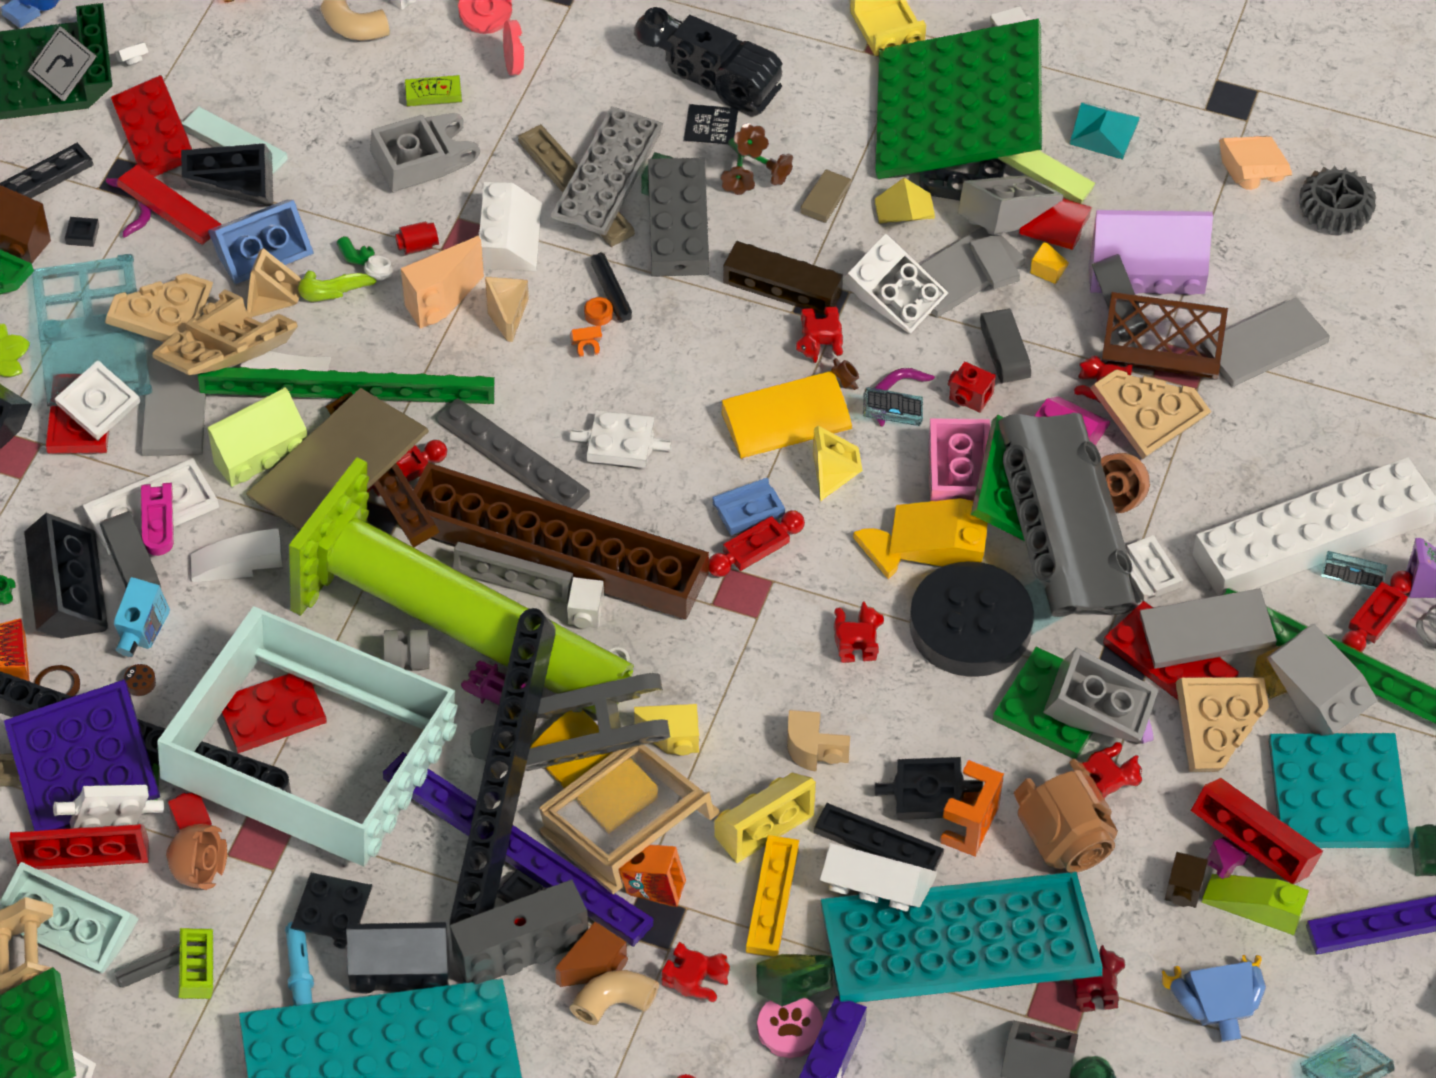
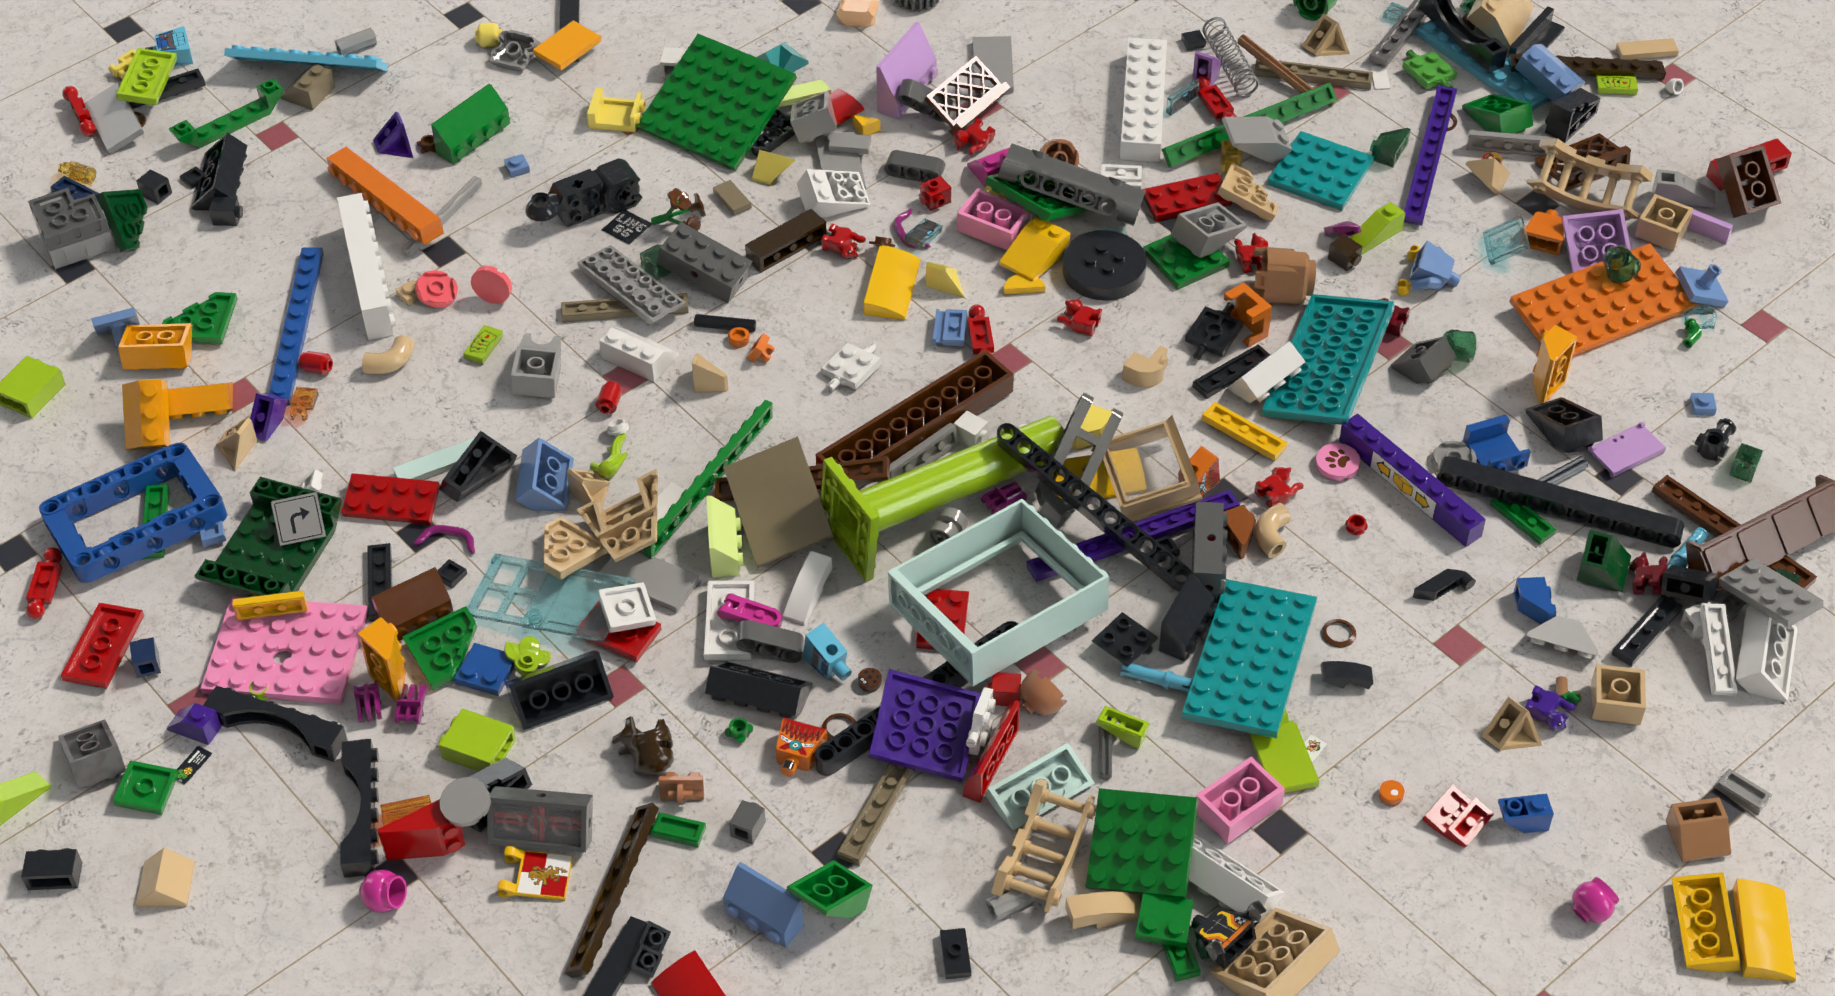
camera: 60 degrees left, 5 degrees down
red tile [117,165,222,245] -> none
green arm [336,236,375,266] -> none
light nougat slope [401,236,484,329] -> none
flat silver plate [438,398,590,510] -> none
light yellow slope [714,773,816,863] -> none
clear green slope [756,954,833,1006] -> none
tan plate [1090,370,1212,460] -> none
light grey tile [1140,588,1277,669] -> none
red brick [1190,778,1324,884] -> none

